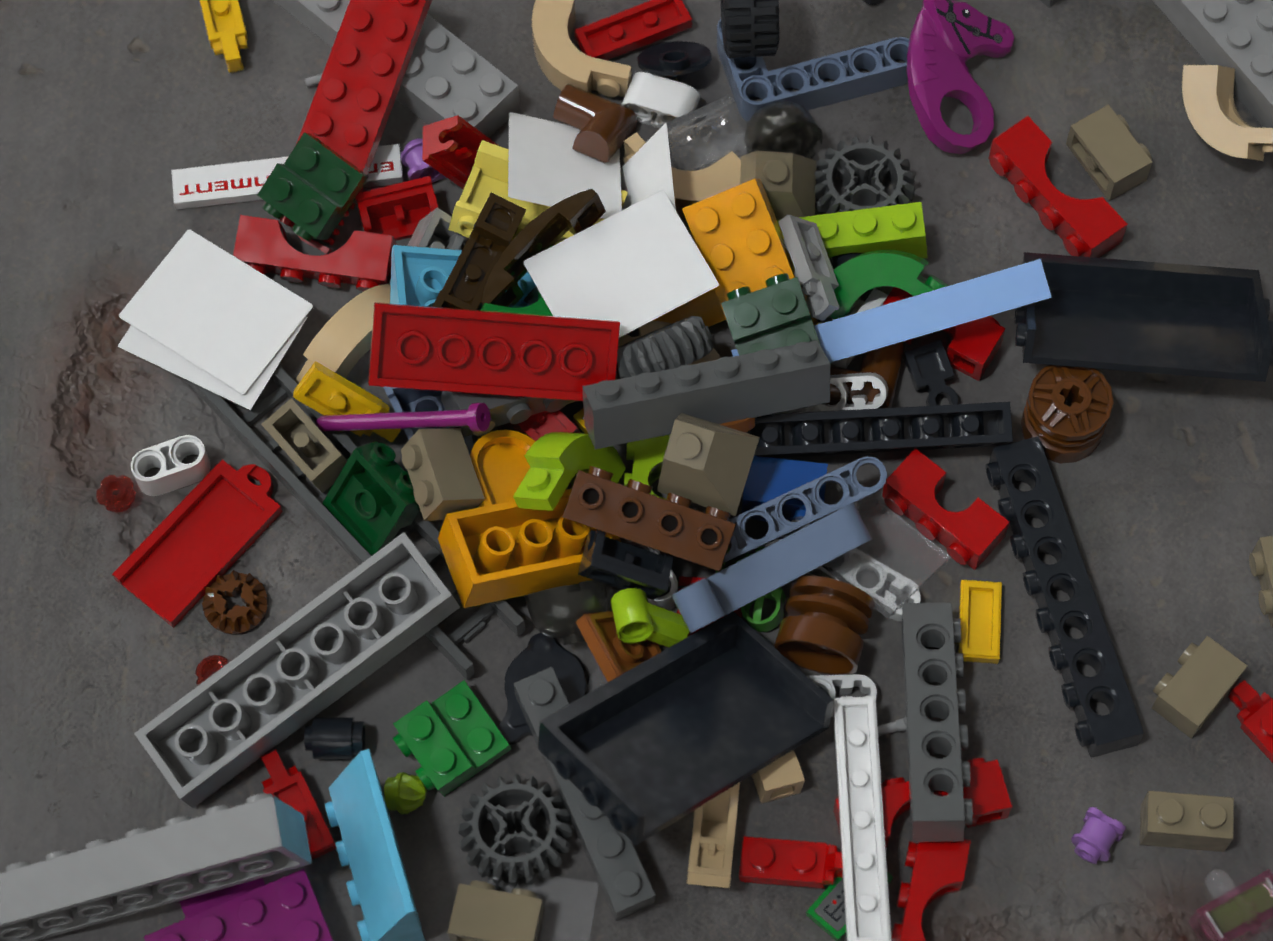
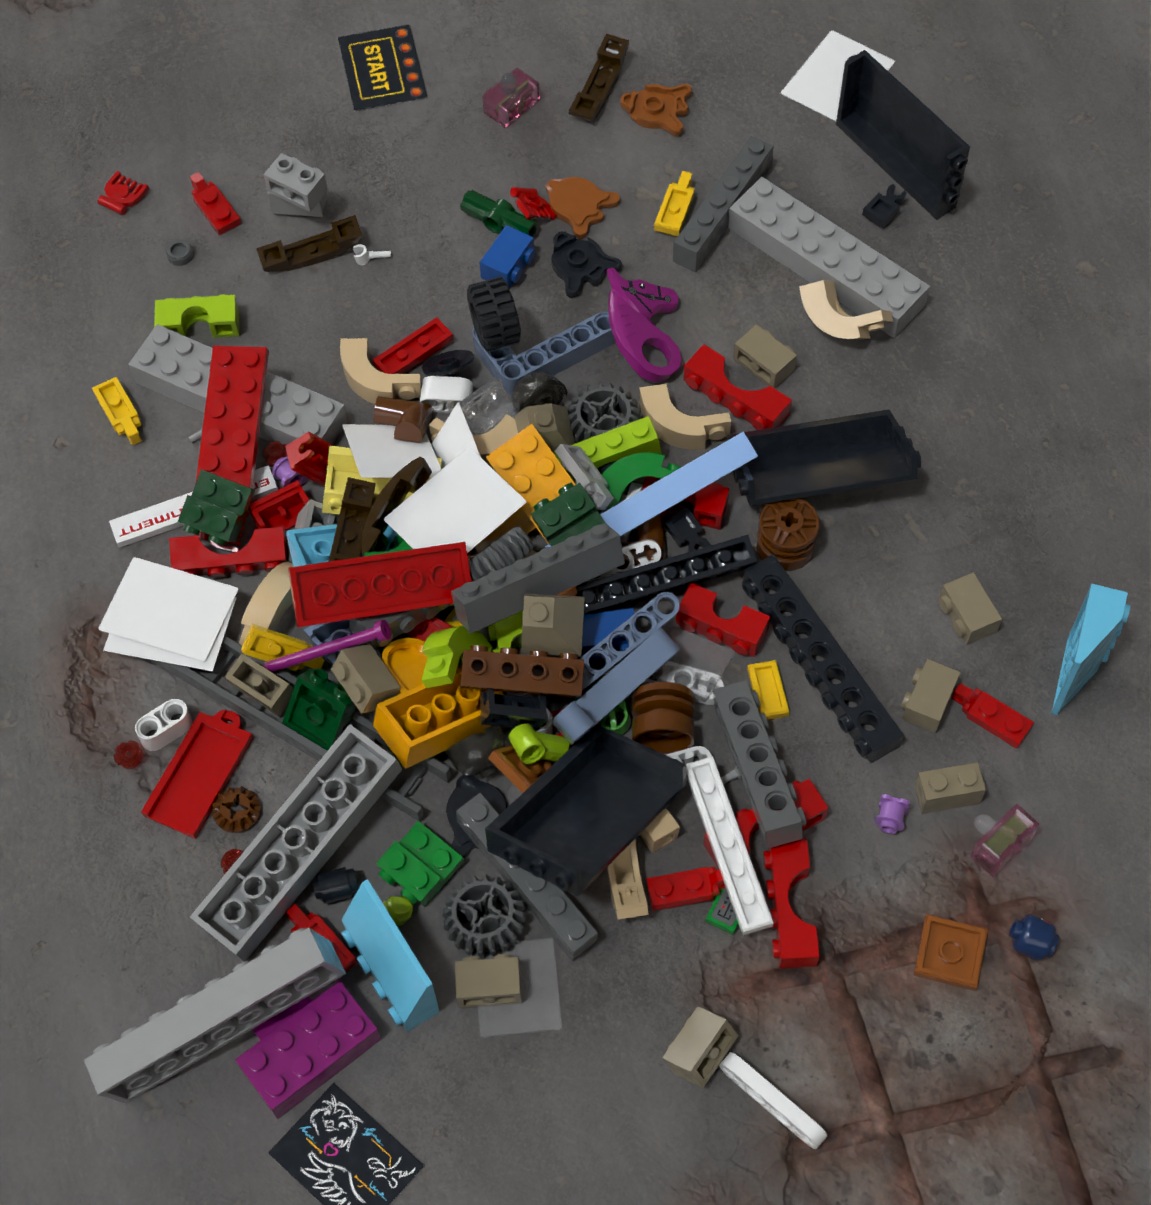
camera: 15 degrees left, 5 degrees down
none -> clear red plate [262,441,287,467]
none -> tan arch [639,384,731,450]

